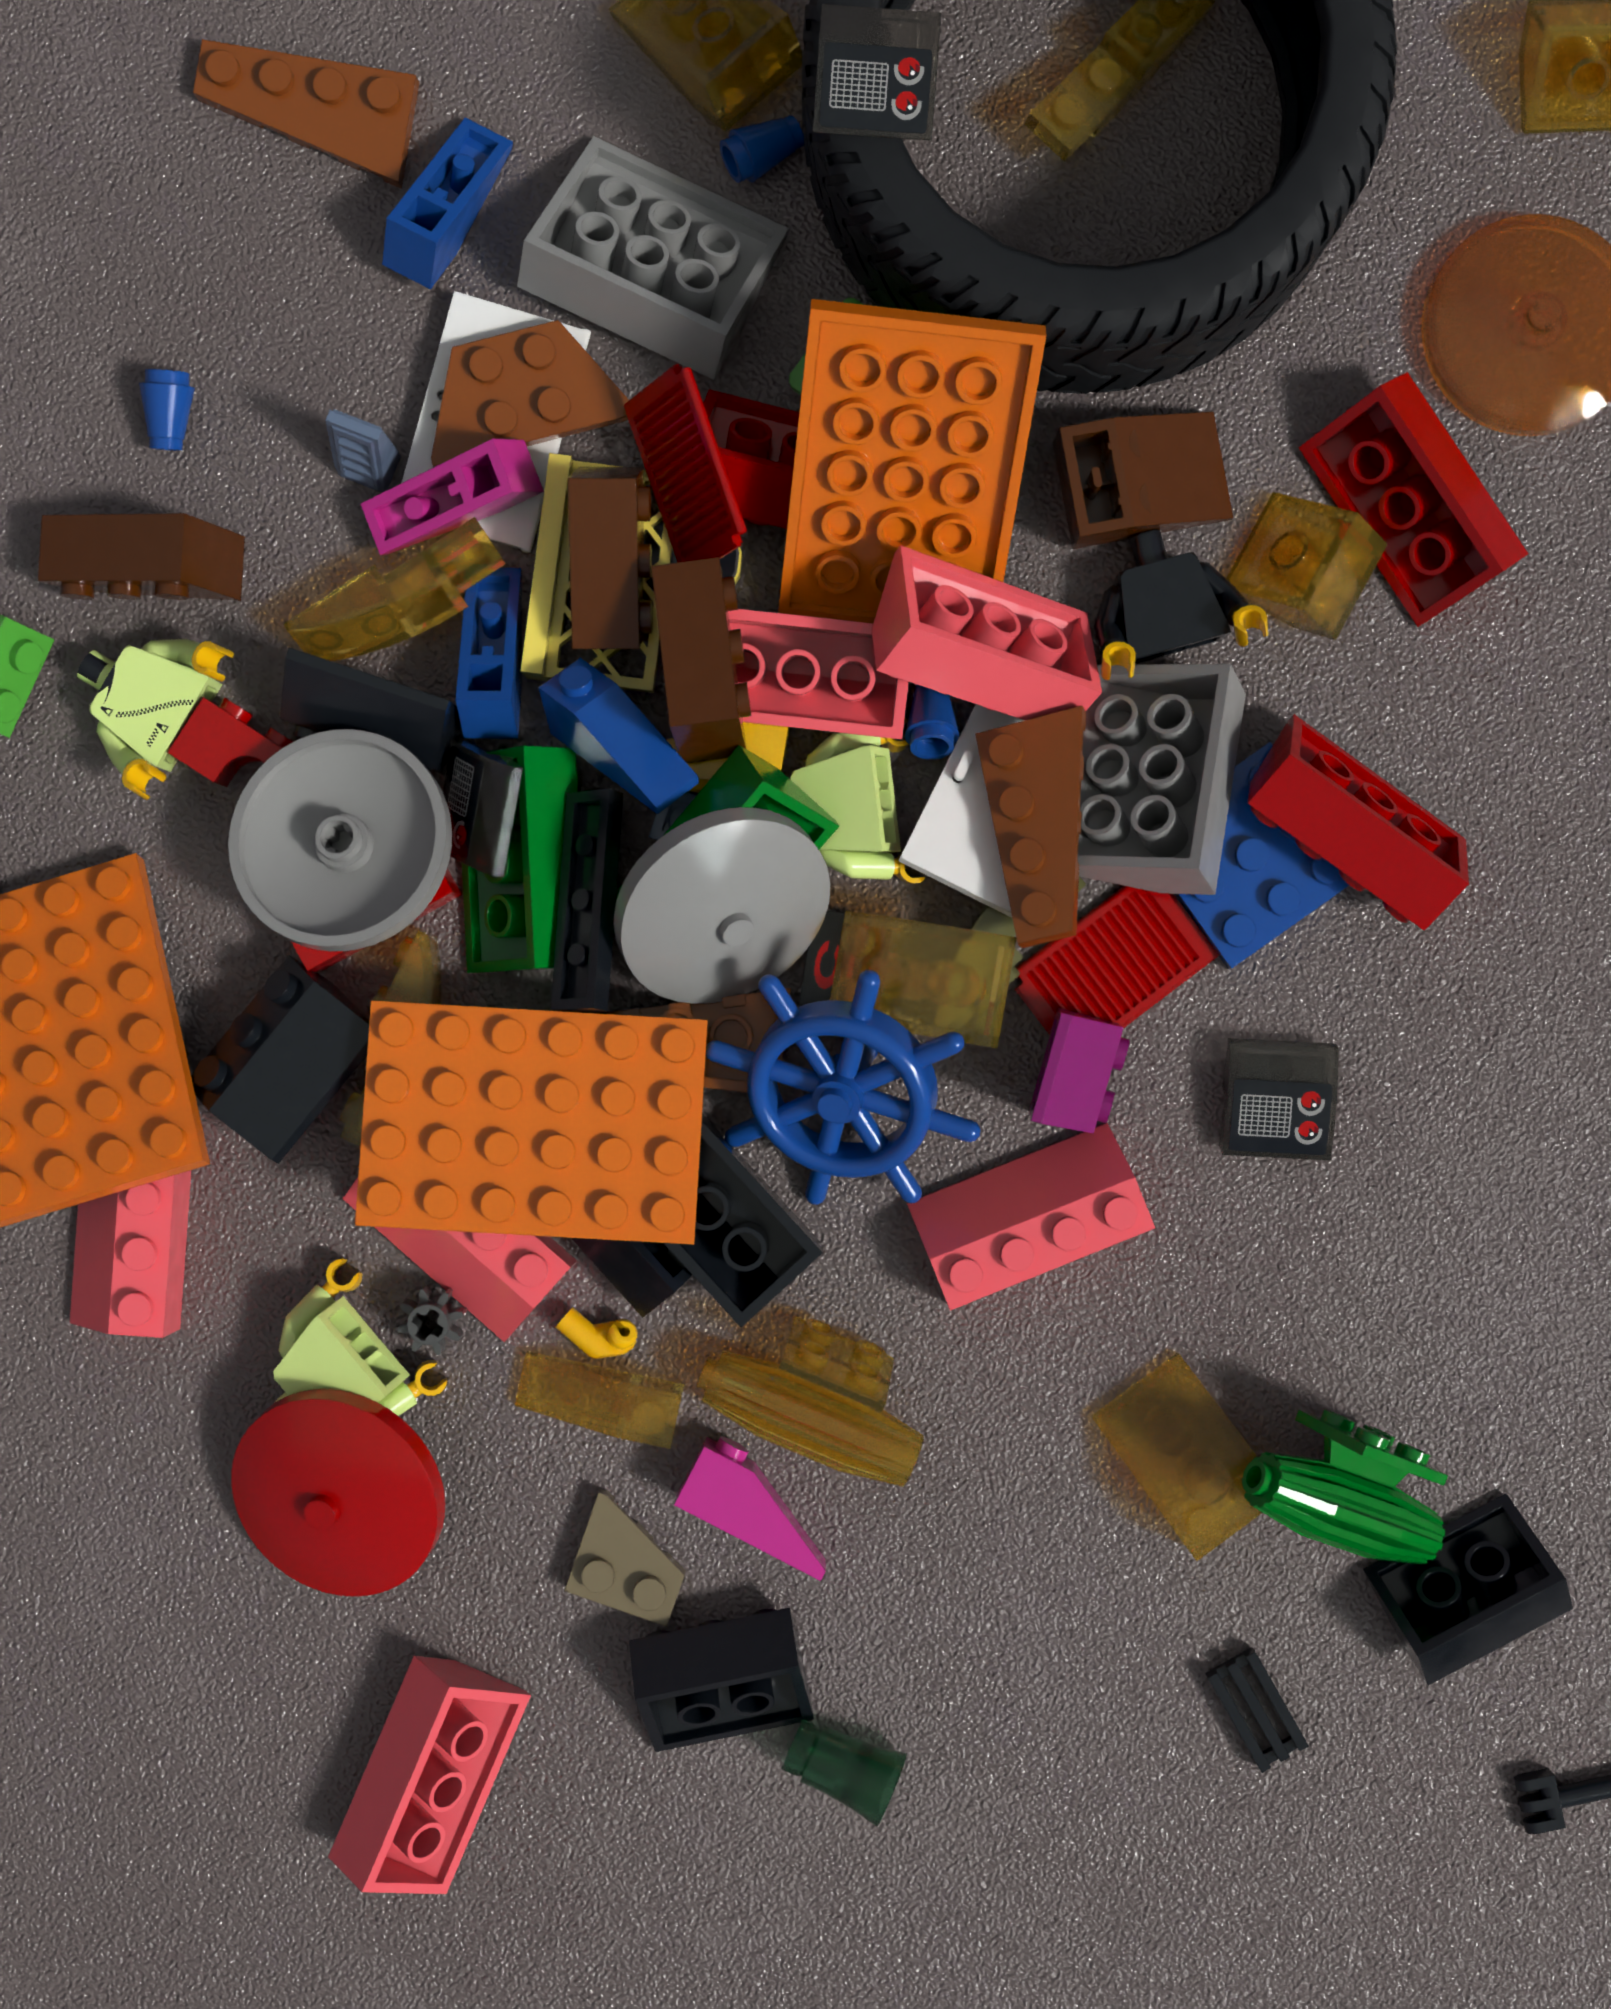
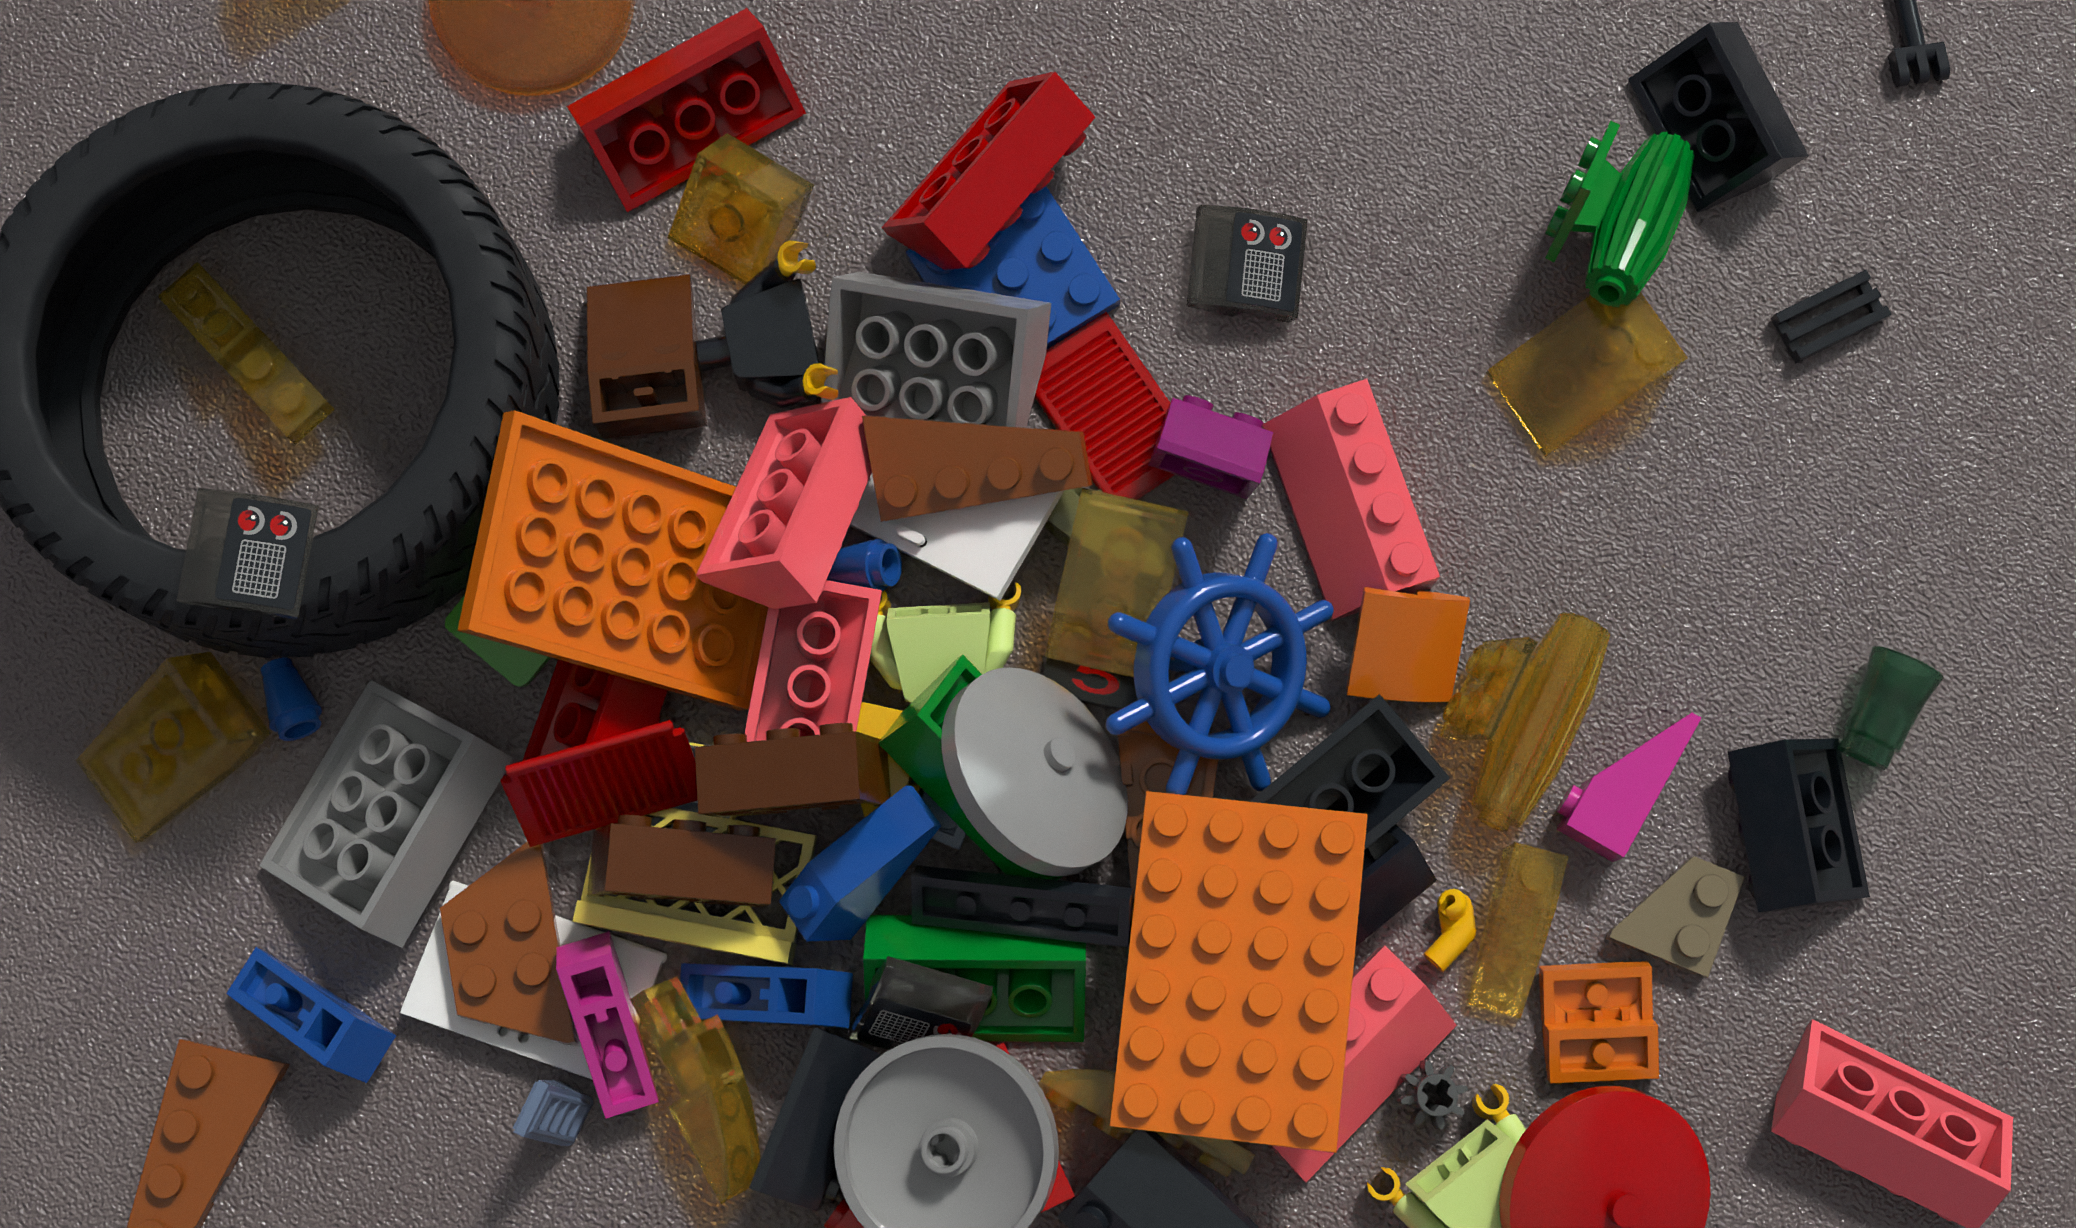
camera: 85 degrees left, 10 degrees down
none -> orange slope [1346,587,1470,702]
none -> orange slope [1539,961,1659,1084]

